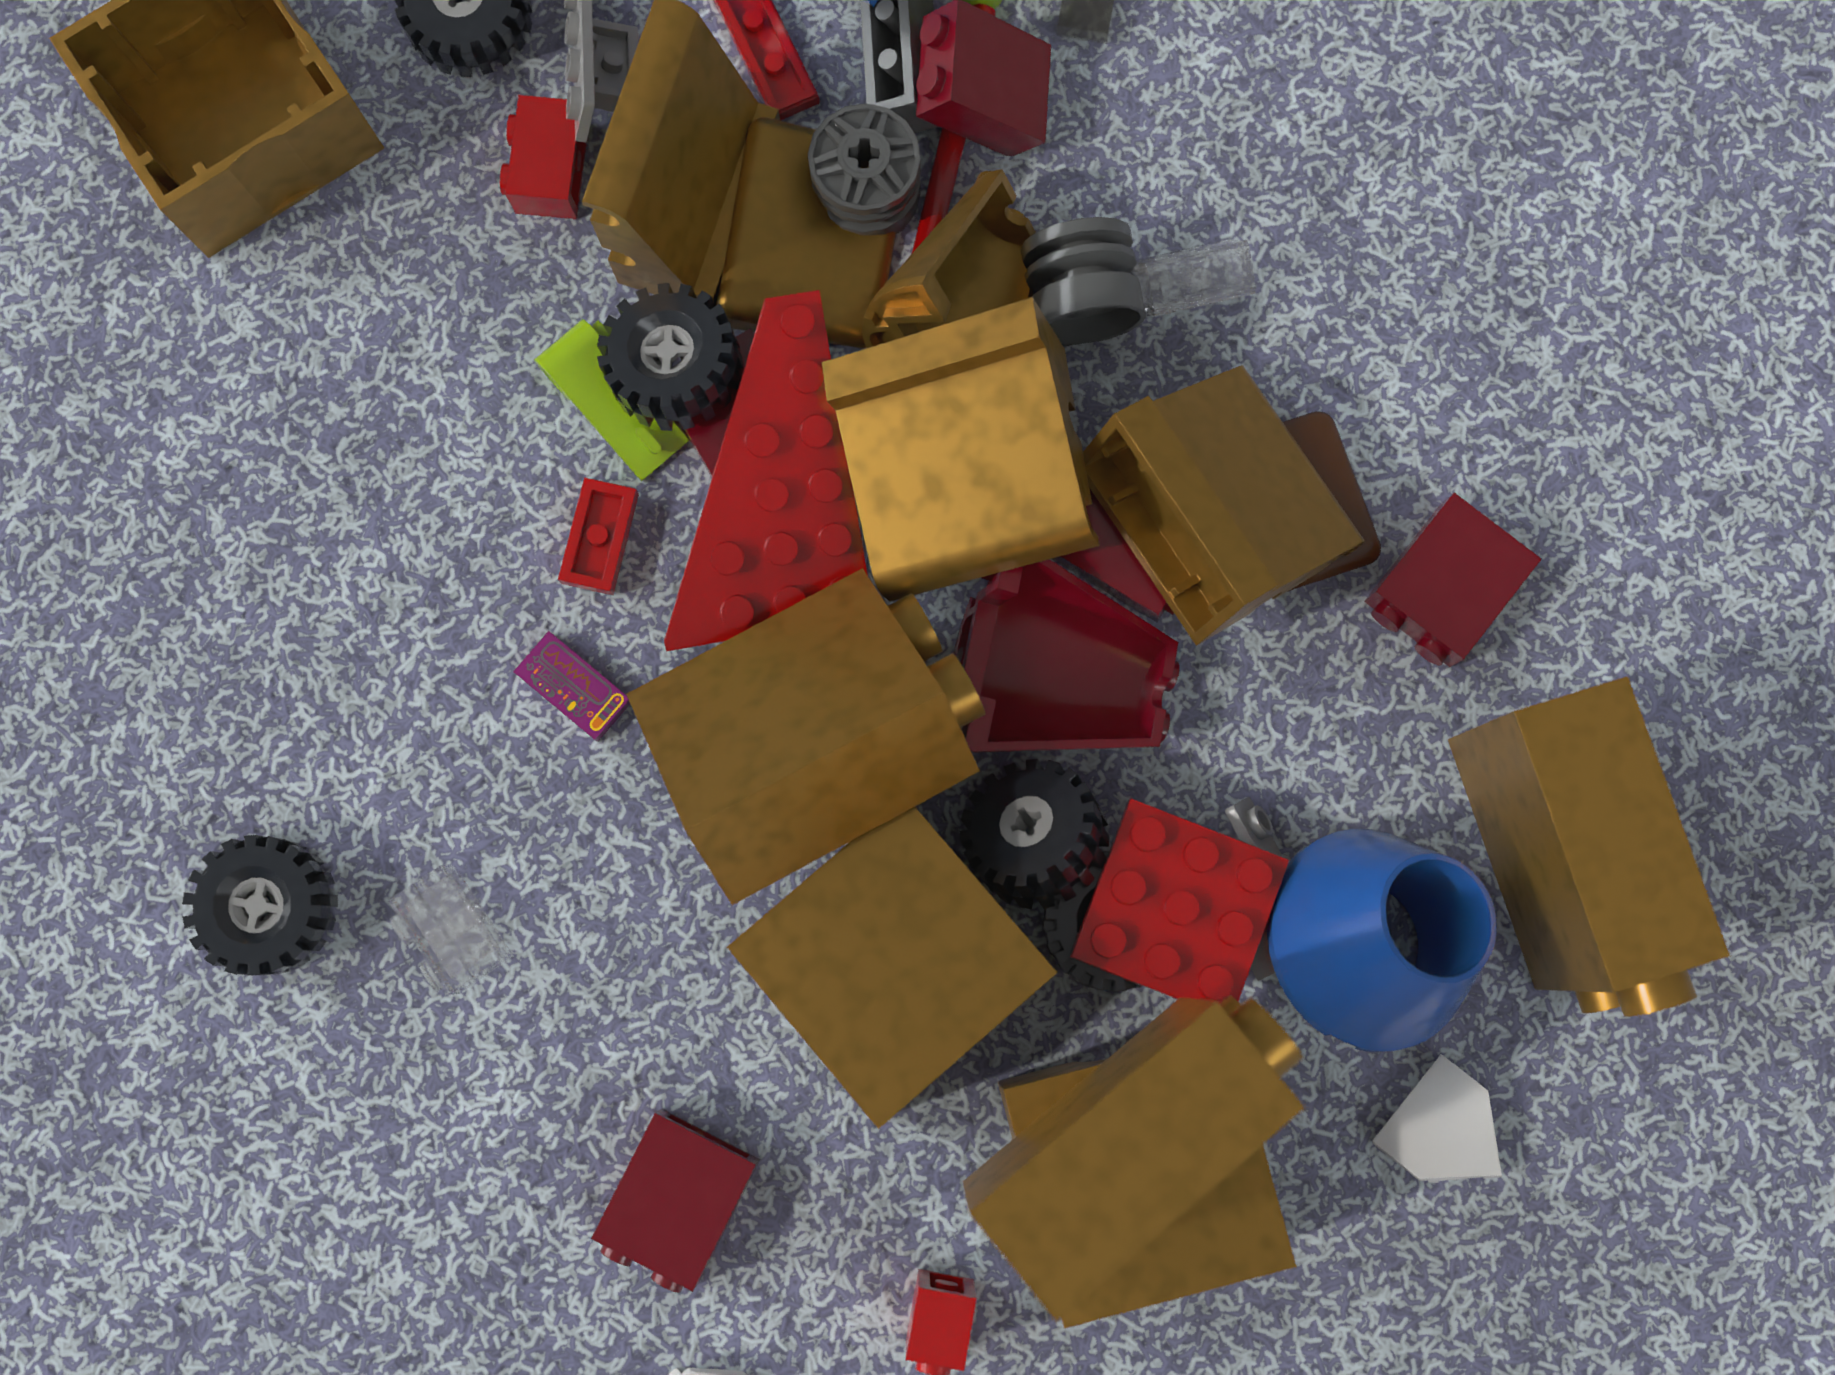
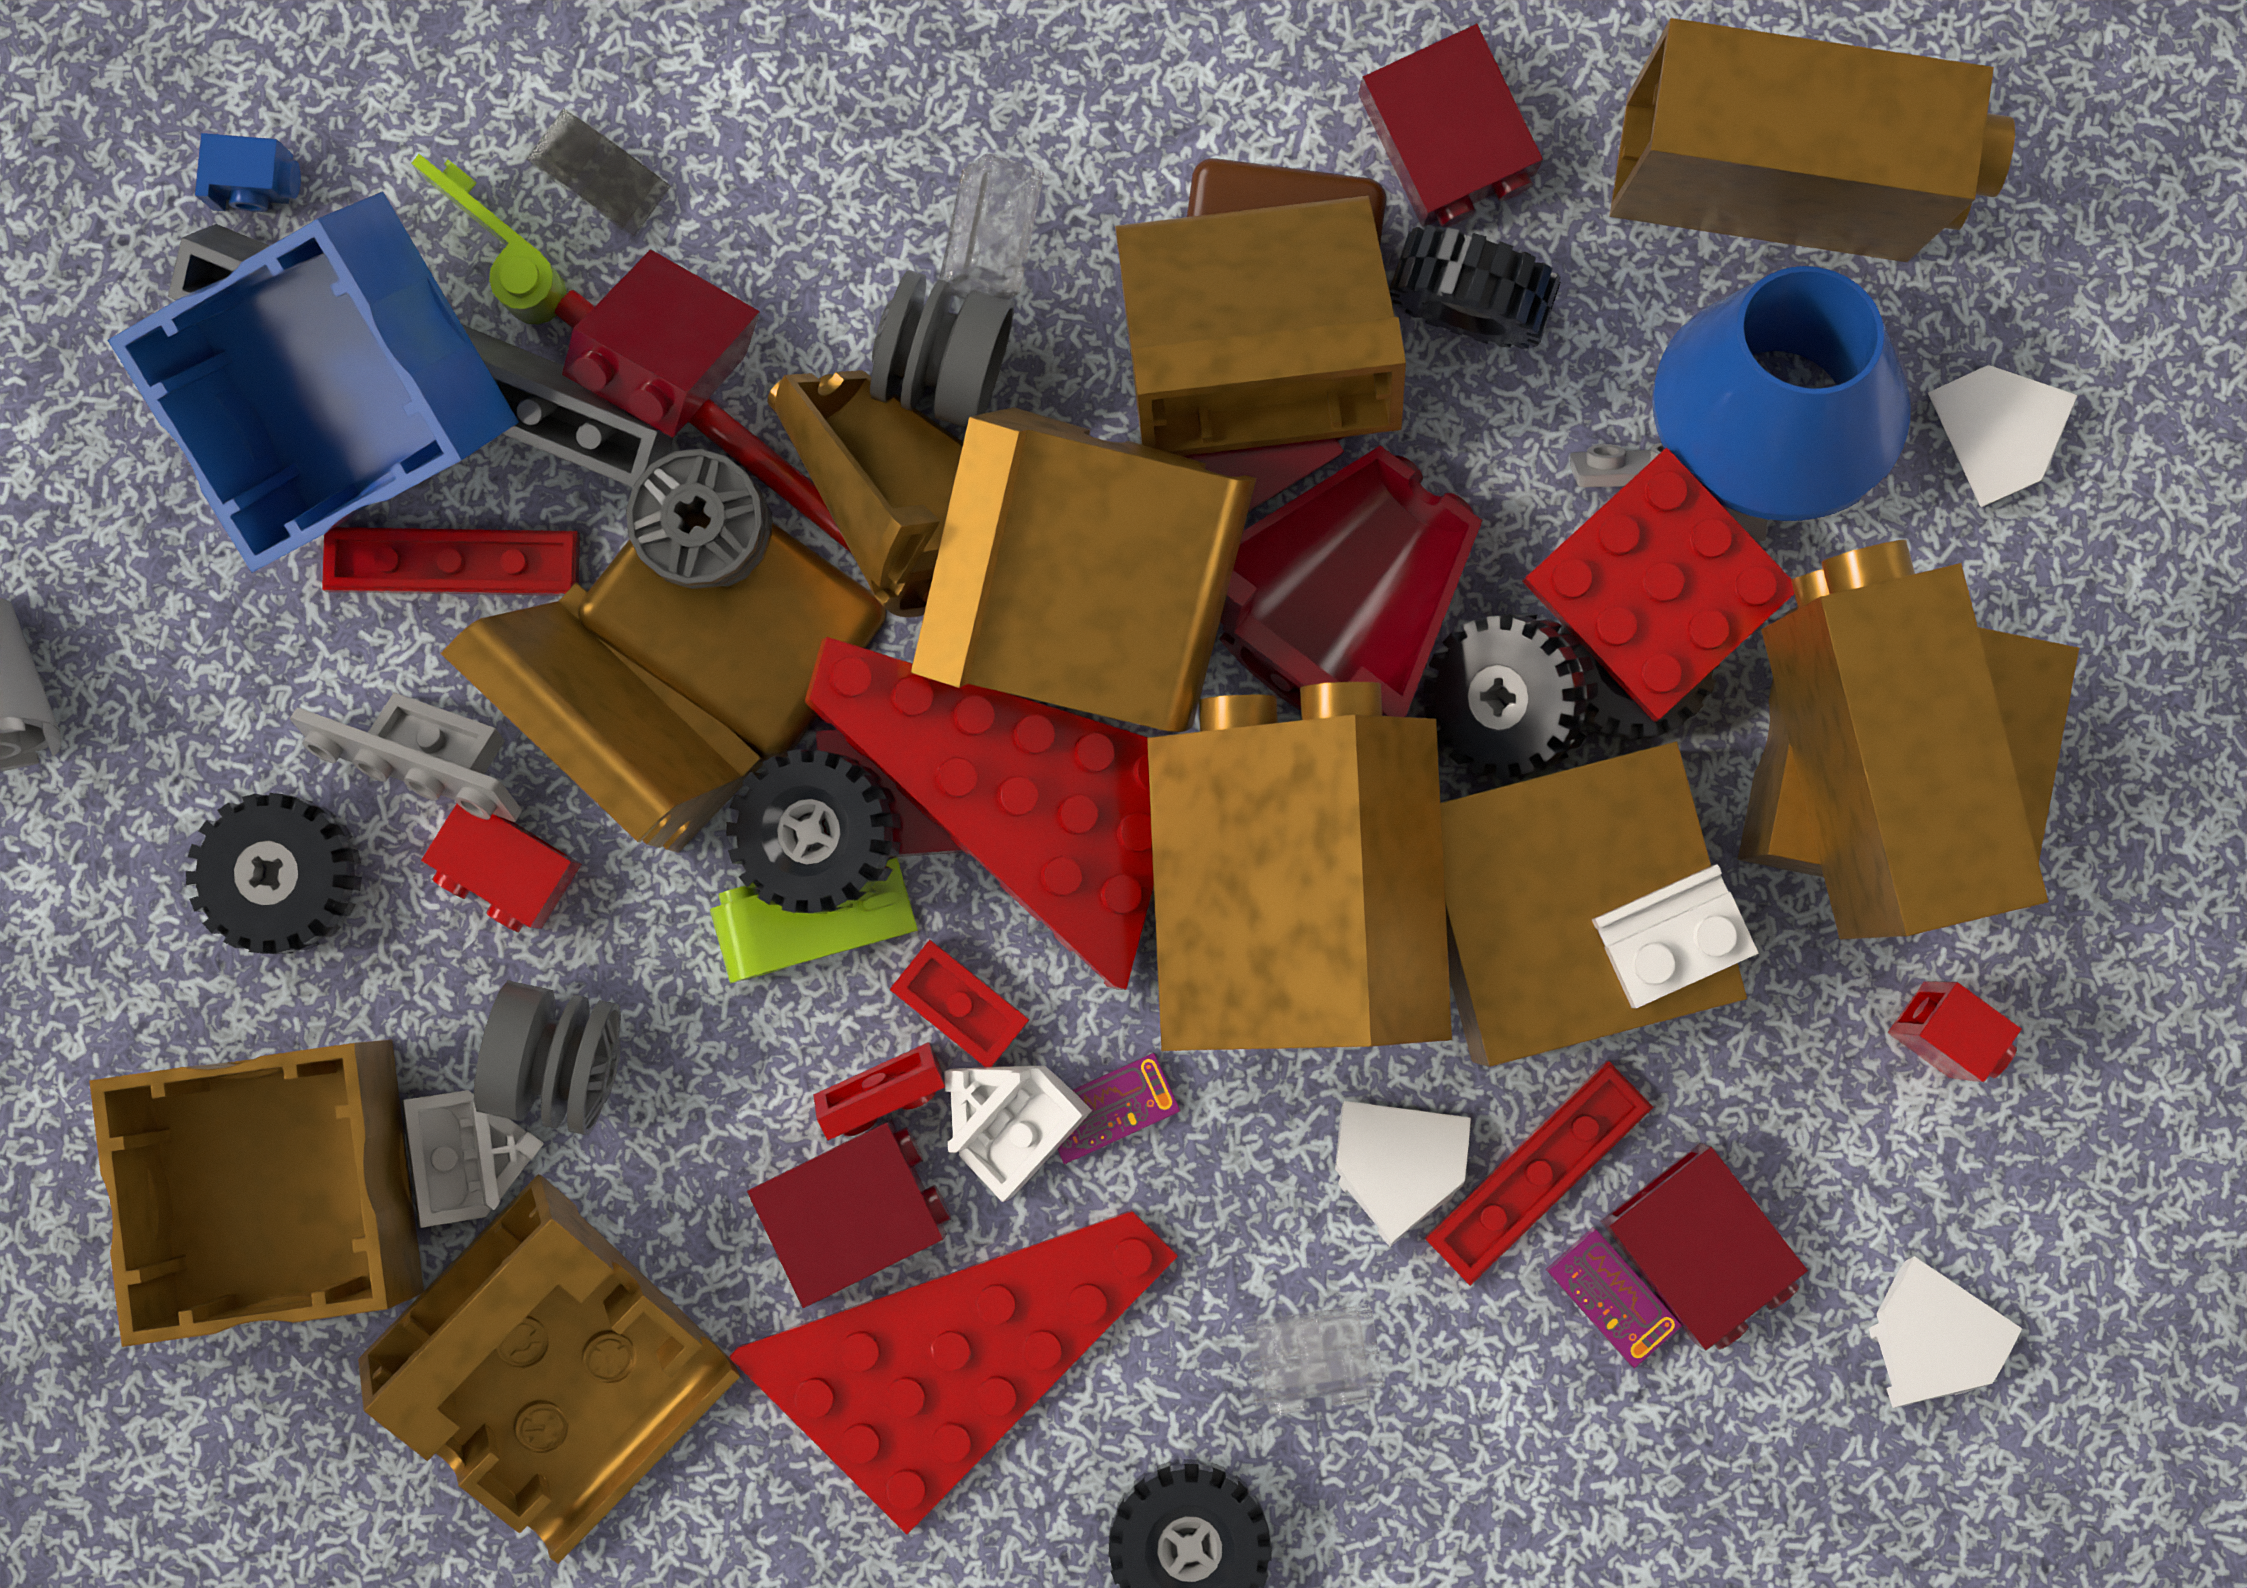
camera: 60 degrees left, 5 degrees up
none -> pearl gold panel [358,1174,740,1564]
none -> white slope [401,1090,544,1228]
none -> dark grey wheel [474,980,621,1135]
none -> red wing [729,1210,1178,1535]
none -> dark red brick [747,1119,951,1308]
none -> red plate [813,1042,946,1141]
none -> white slope [944,1066,1092,1202]
none -> white slope [1335,1101,1471,1247]
none -> black wheel [1389,226,1561,349]
none -> red tile [1424,1060,1654,1286]
none -> magenta tile [1545,1227,1682,1369]
none -> white plate [1592,864,1758,1008]

